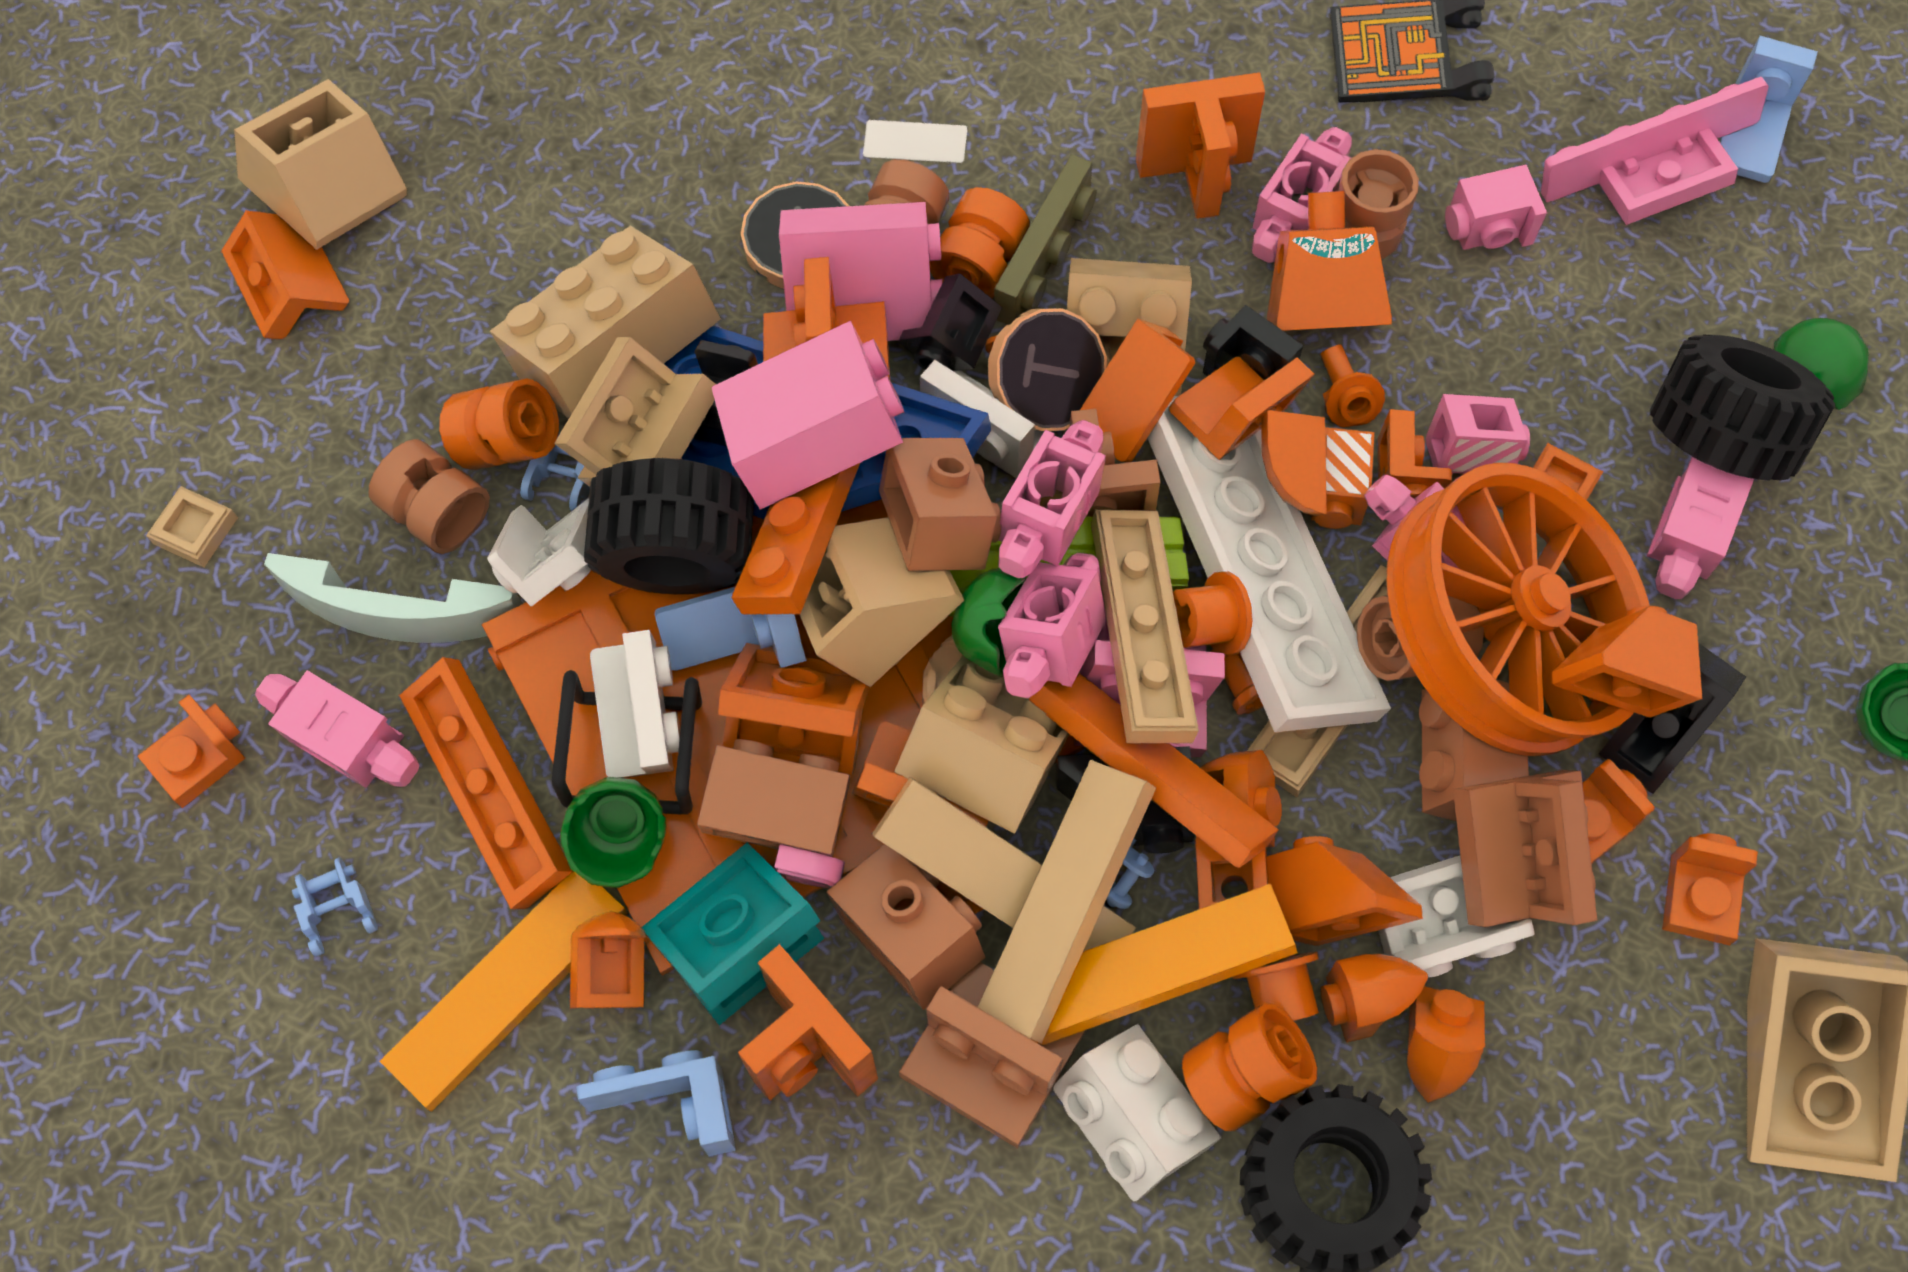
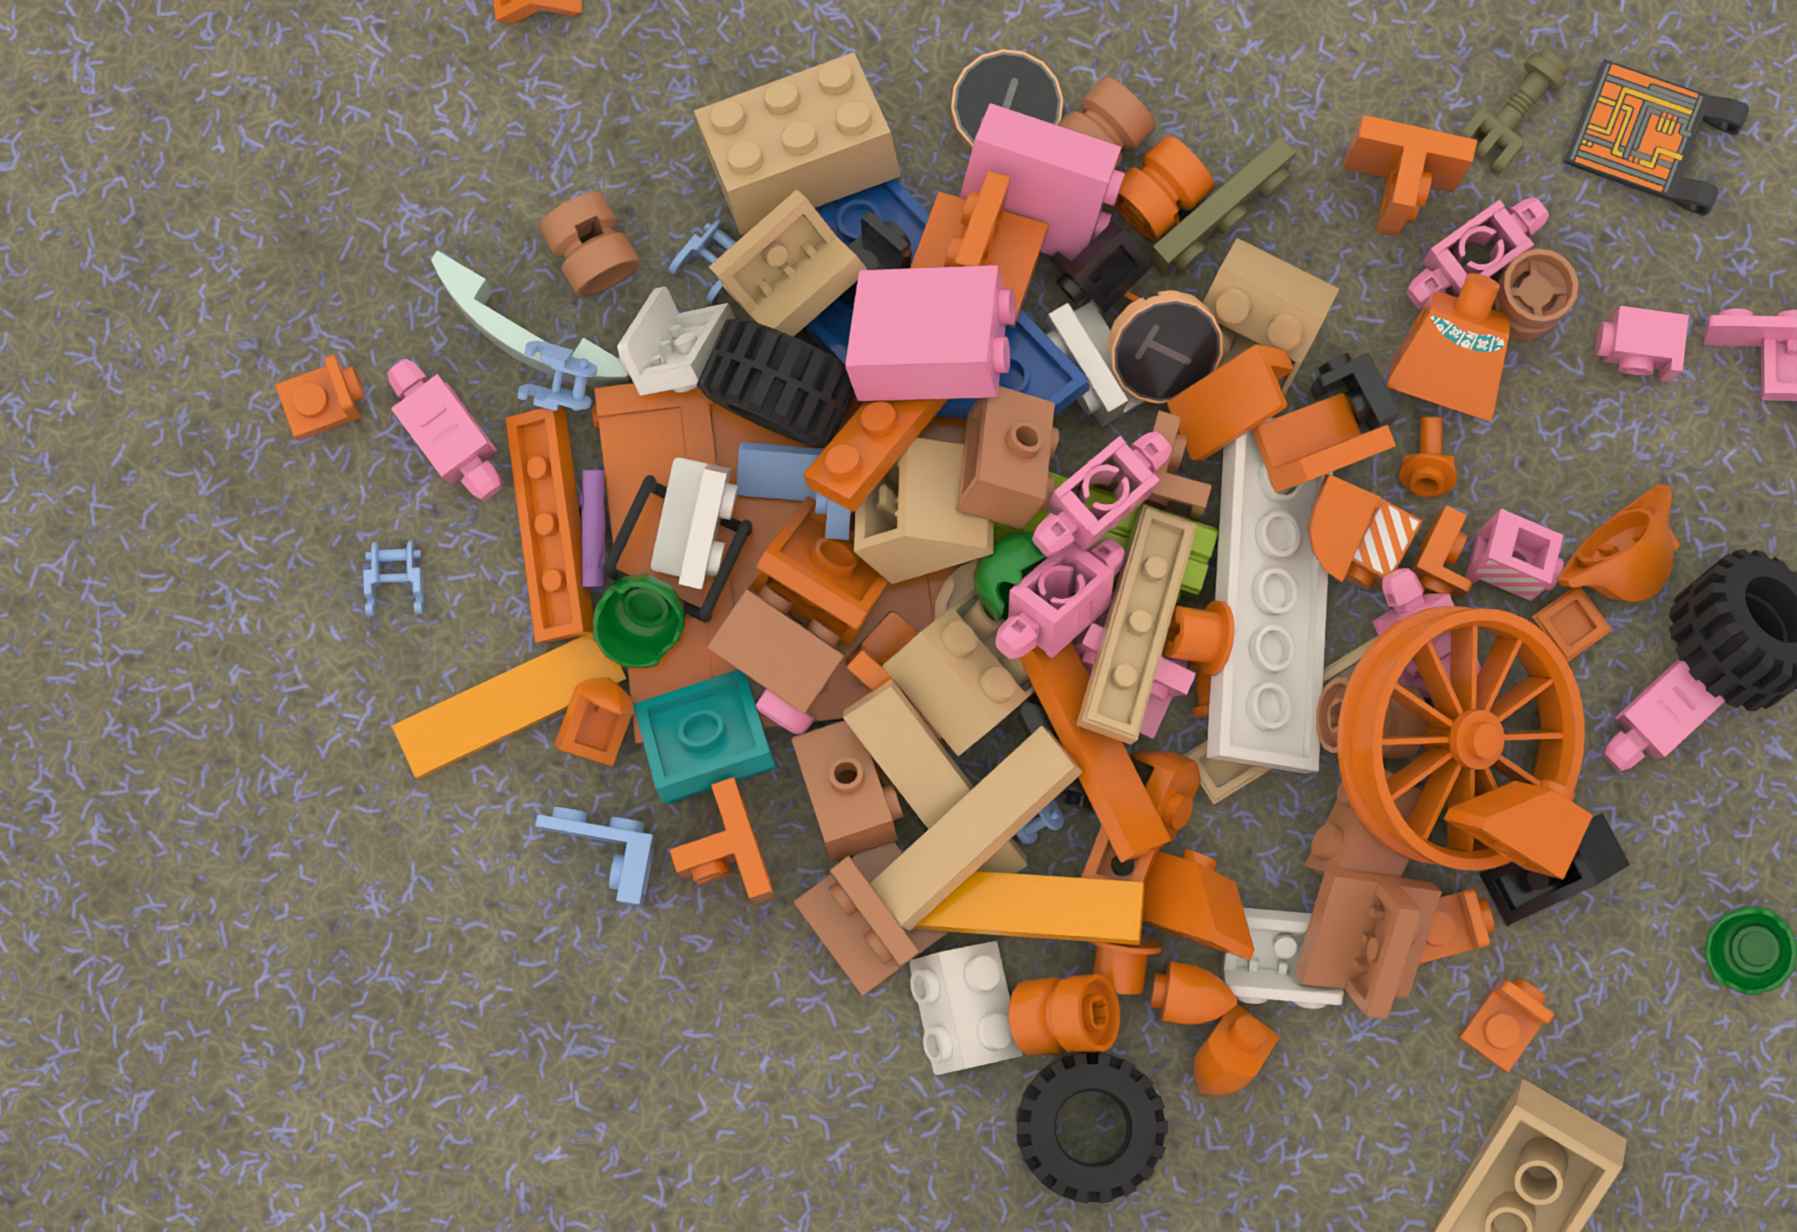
camera: 20 degrees right, 15 degrees up
tan tile [146,486,238,567] -> none
orange wheel [439,378,559,470] -> none
white sticker [863,120,967,163] -> none
none -> light blue piece [517,341,598,411]
none -> medium lavender hose [577,470,606,587]
none -> olive hinge [1458,49,1569,174]
none -> orange hat [1556,484,1680,602]

